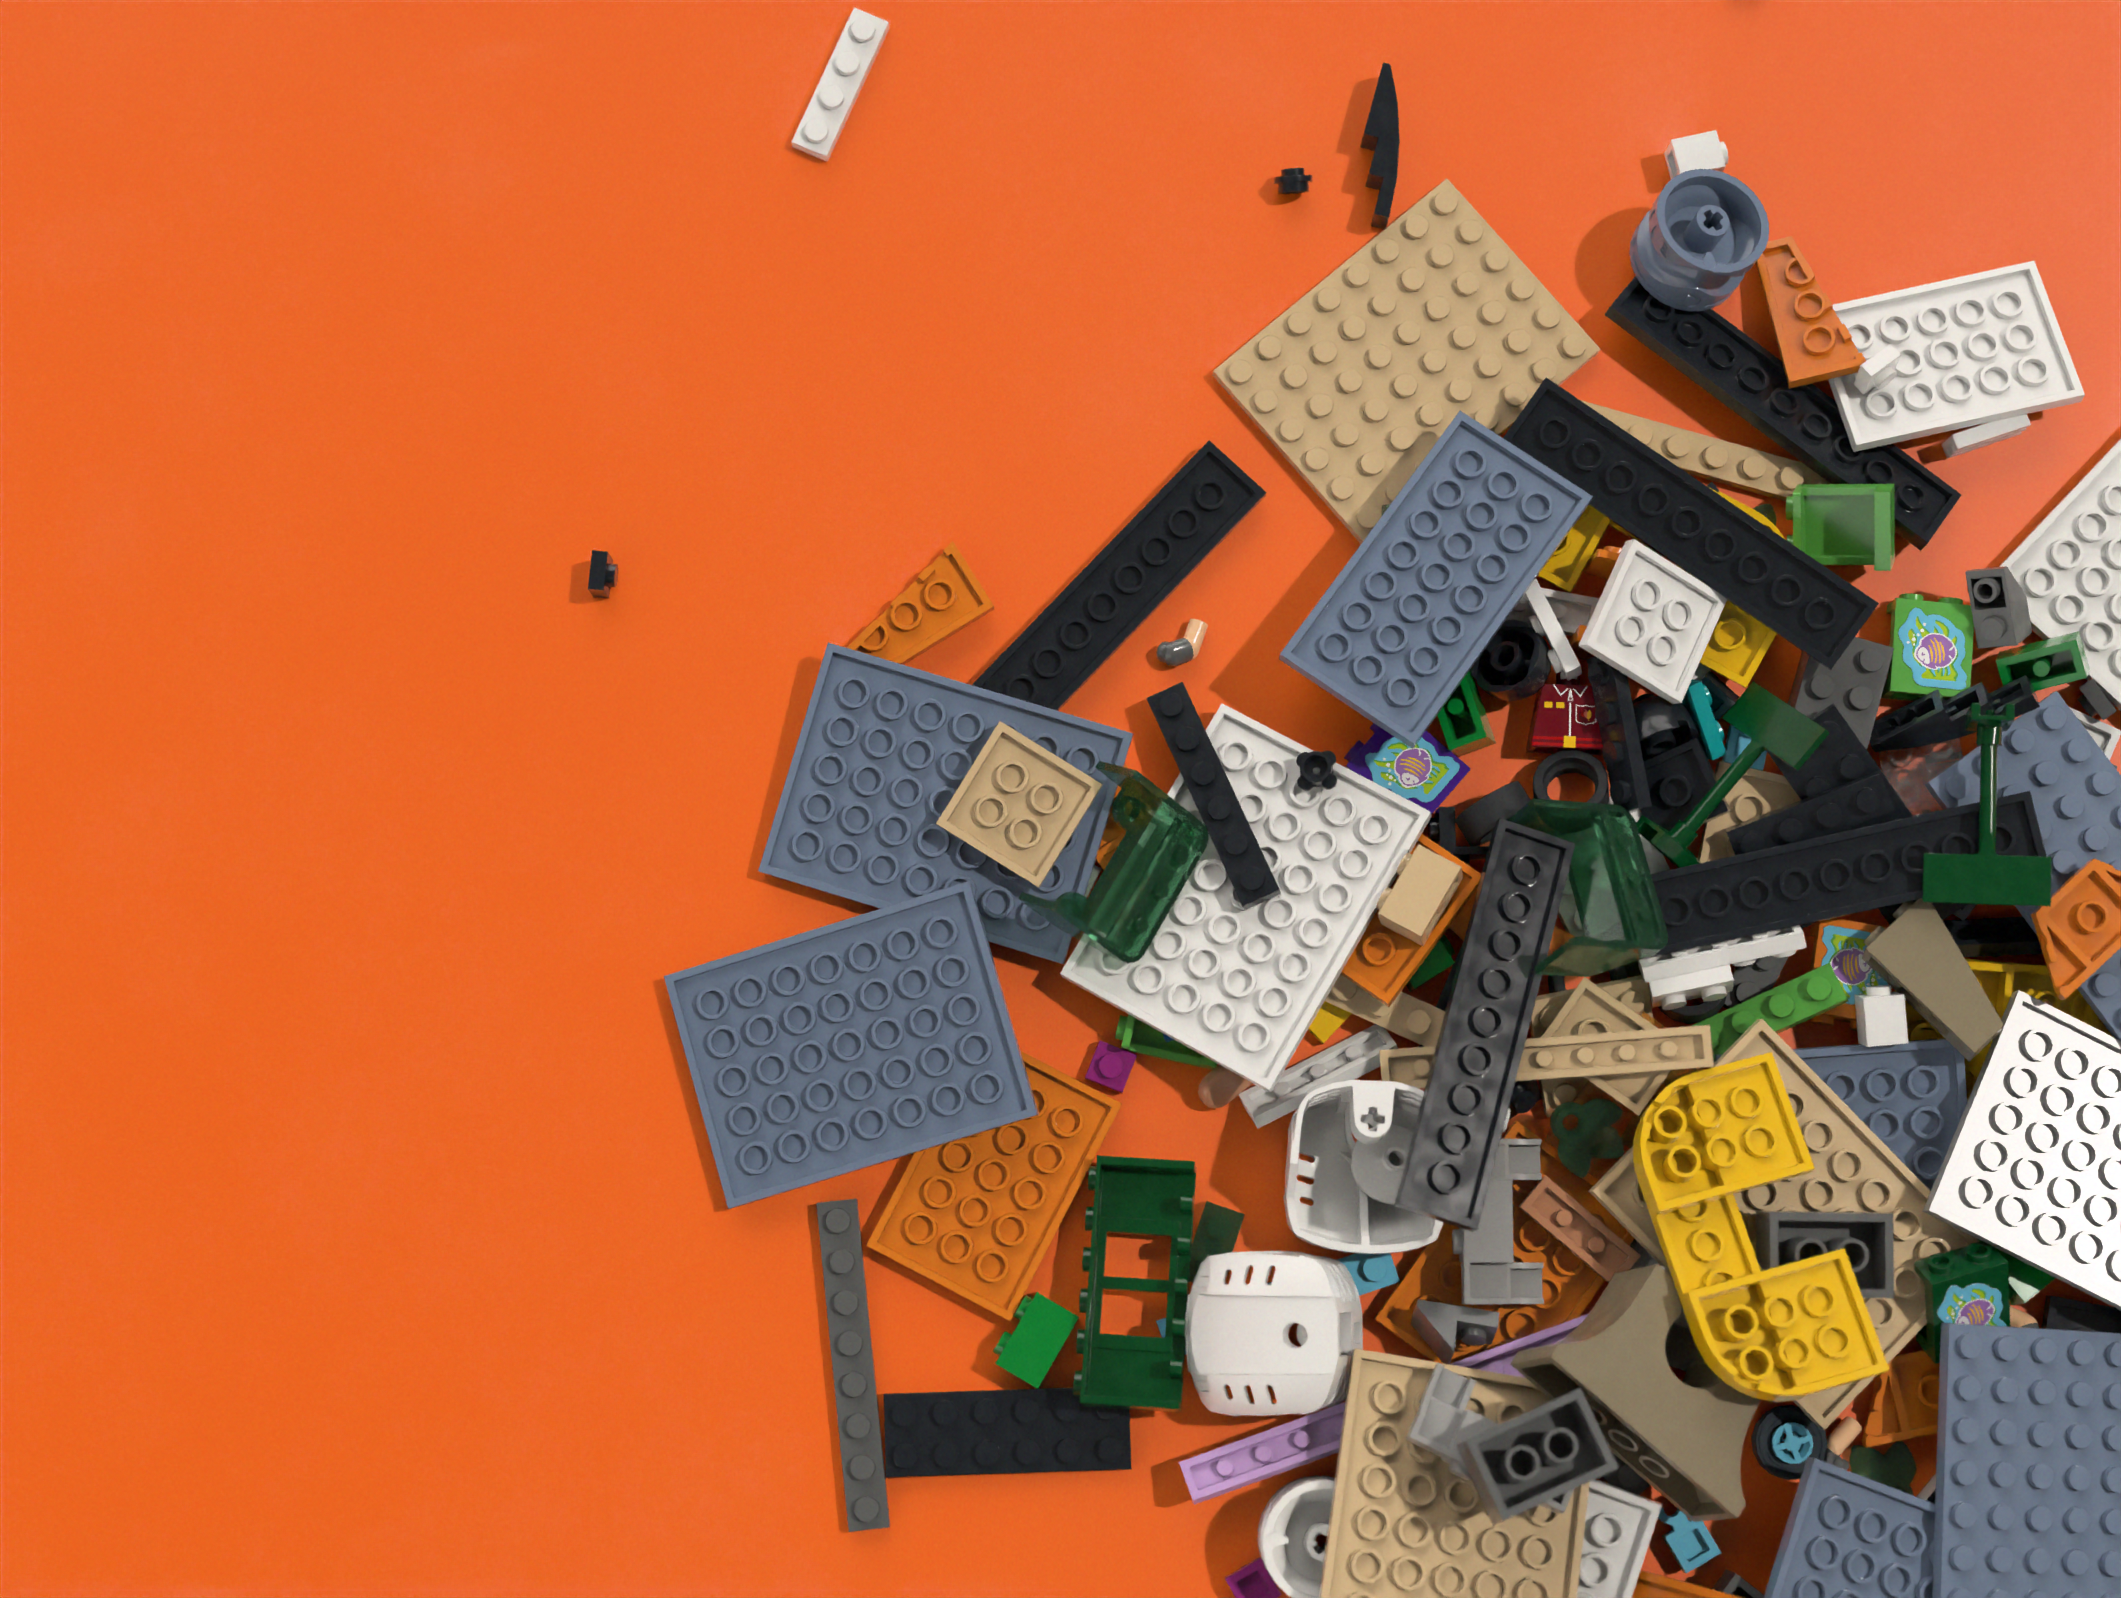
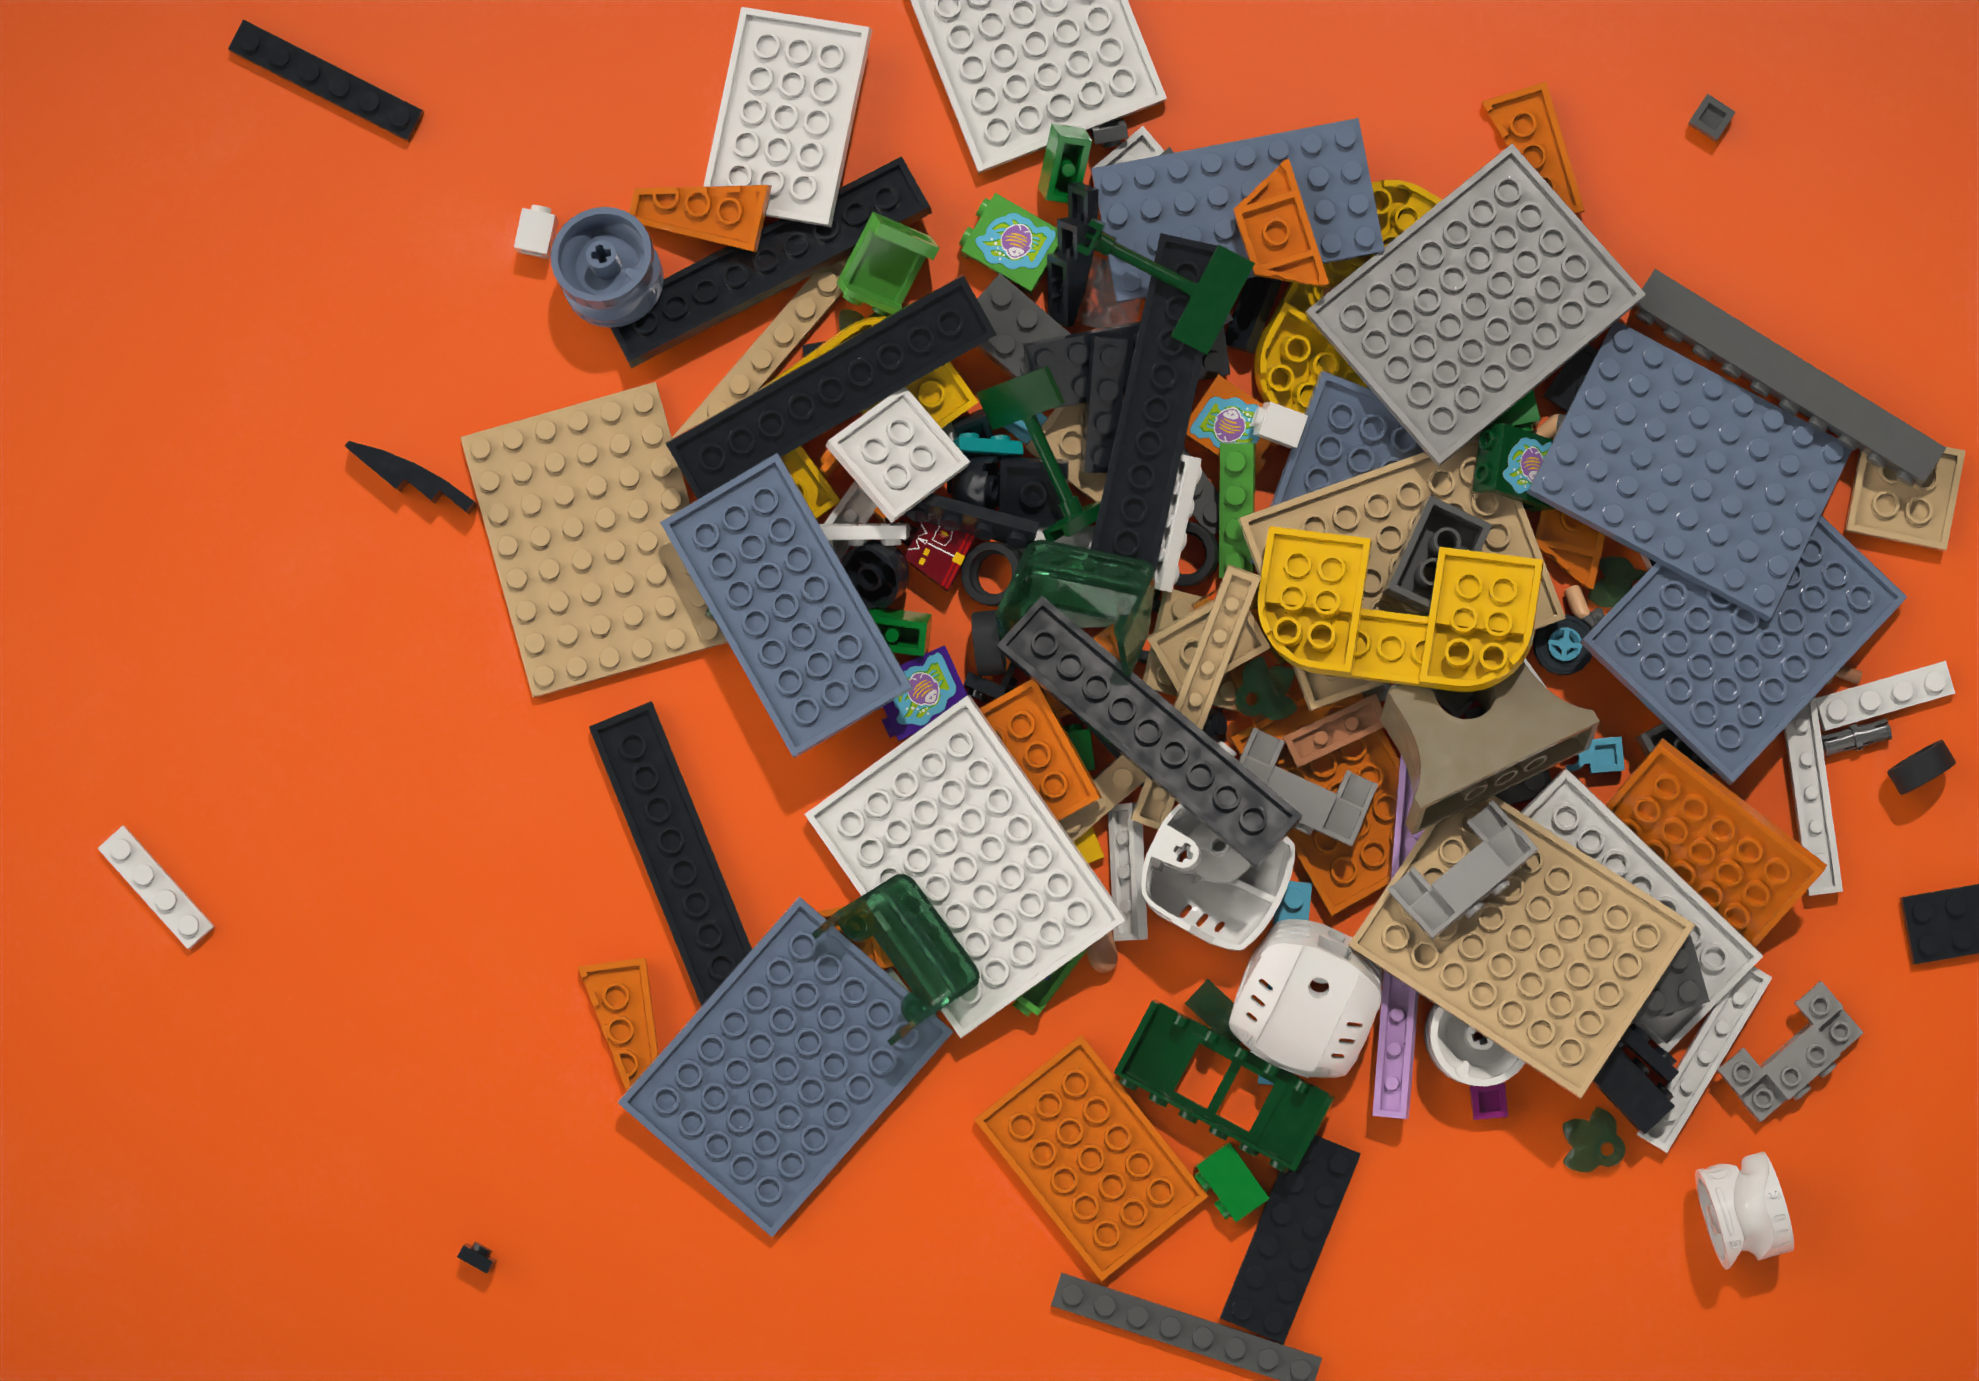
camera: 65 degrees left, 5 degrees up
sand blue plate [664,881,1039,1209] -> none
tan plate [936,721,1103,888] -> none
magenta plate [1085,1040,1137,1093] -> none
black plate [1147,682,1281,910] -> none
arm [1156,618,1208,666] -> none
black plate [1274,168,1313,194] -> none
black plate [1296,750,1337,791] -> none
tan brick [1376,844,1463,946] -> none
dark grey slope [1411,1299,1499,1364] -> none
dark grey brick [1456,1388,1618,1525] -> none
white plate [1649,965,1734,1010] -> none
white plate [1854,344,1901,395] -> none
dark tan slope [1862,899,2004,1062] -> none
white tile [1942,414,2031,459] -> none
dark grey slope [1965,566,2032,648] -> none

